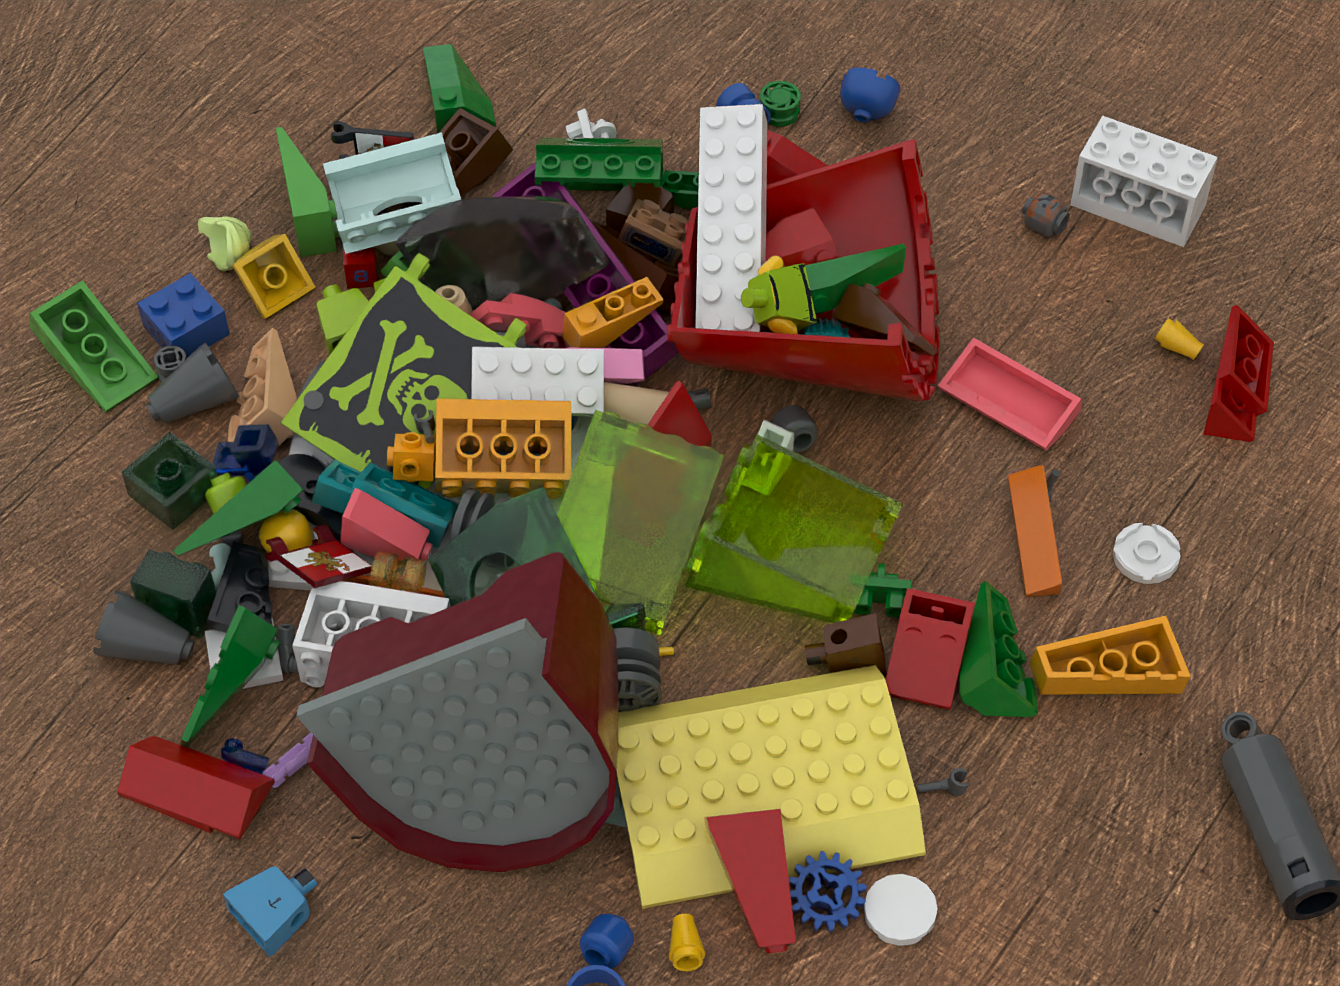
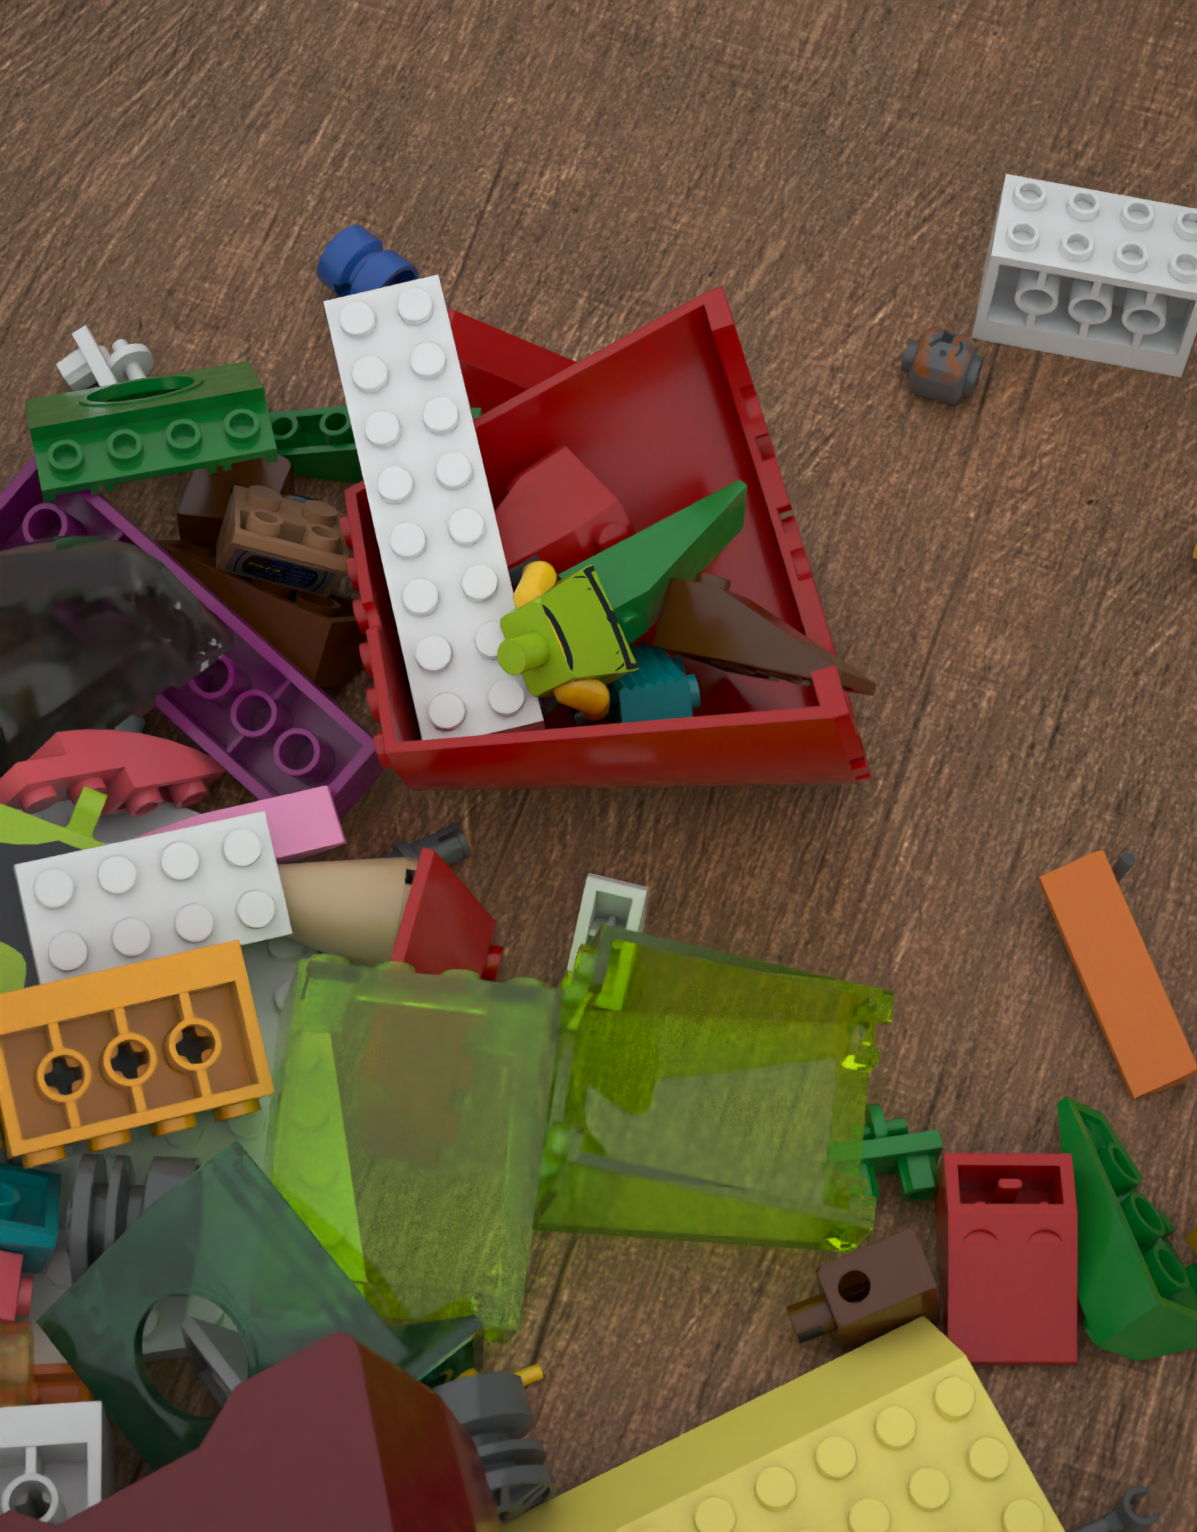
camera: 20 degrees left, 5 degrees up
light orange slope [562,277,664,348] -> none
green wheel [760,81,801,127] -> none
dark grey head [771,405,818,453] -> none
blue cylinder [840,67,901,123] -> none
coral slope [938,338,1082,451] -> none

